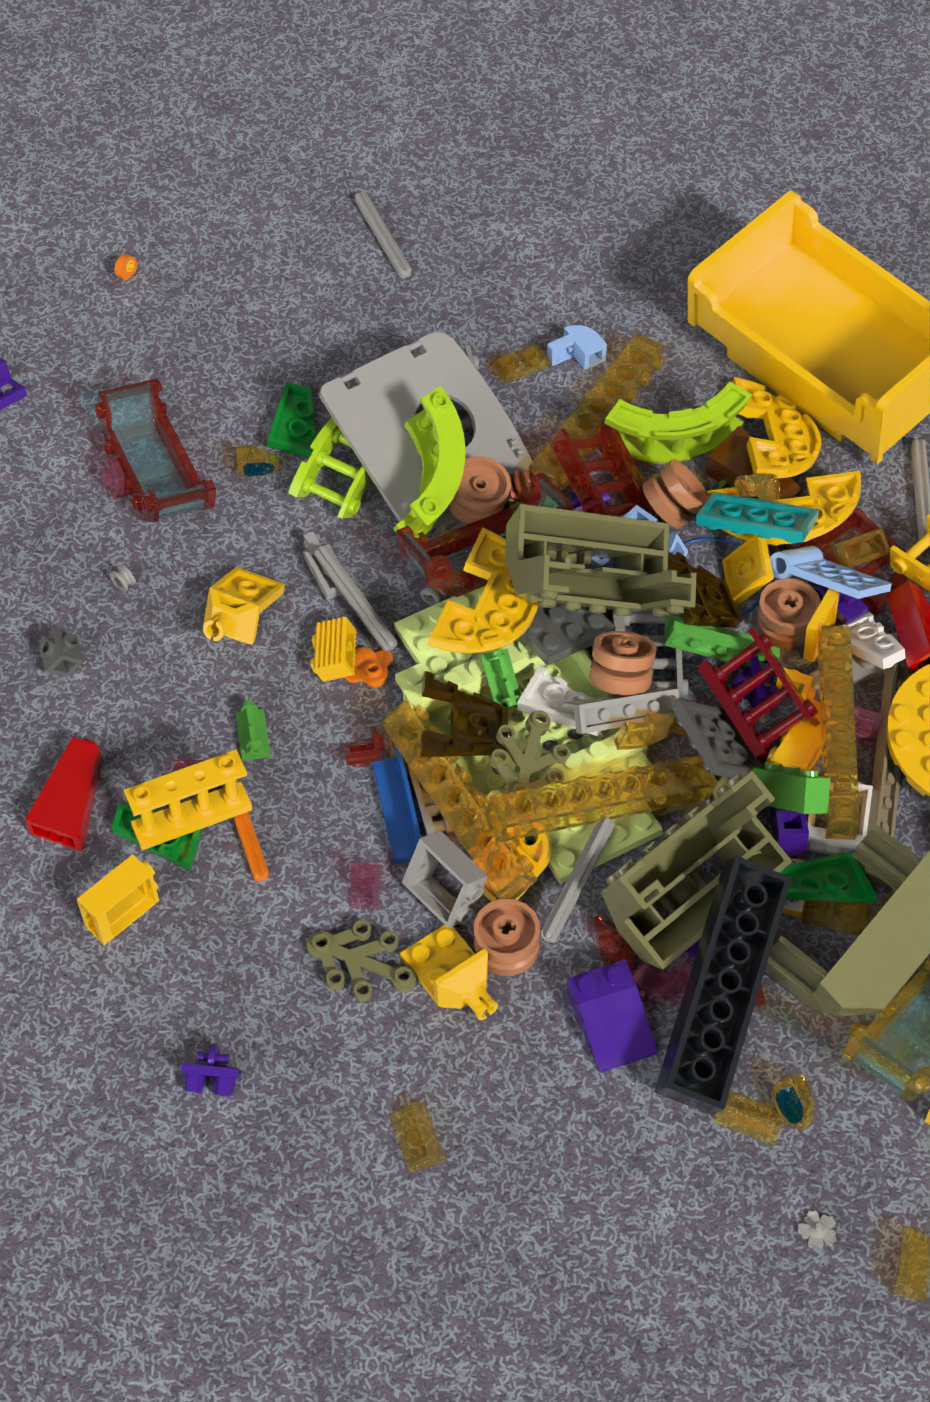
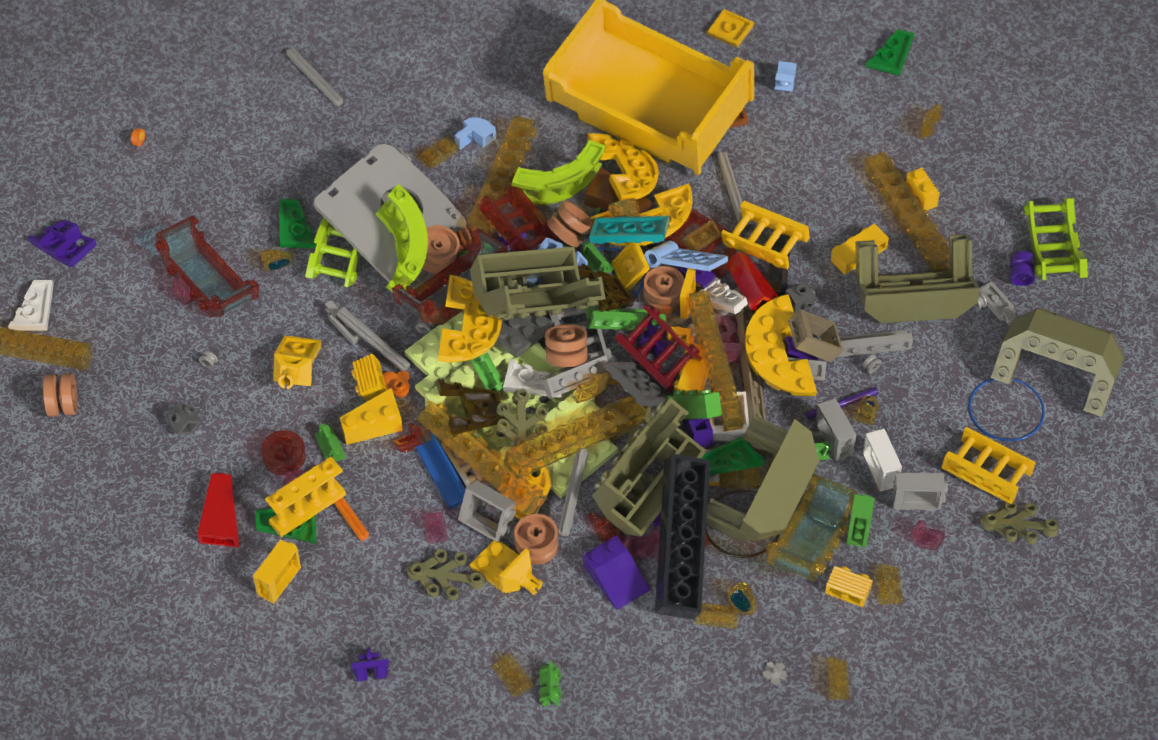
camera: 15 degrees left, 0 degrees up
none -> clear red wheel [262,430,306,476]
none -> yellow wedge [340,388,403,445]
none -> bright green hinge [539,661,562,706]
none -> bright green hinge [580,241,614,273]
none -> dark brown piece [706,490,780,558]
none -> clear pink bracket [717,314,737,347]

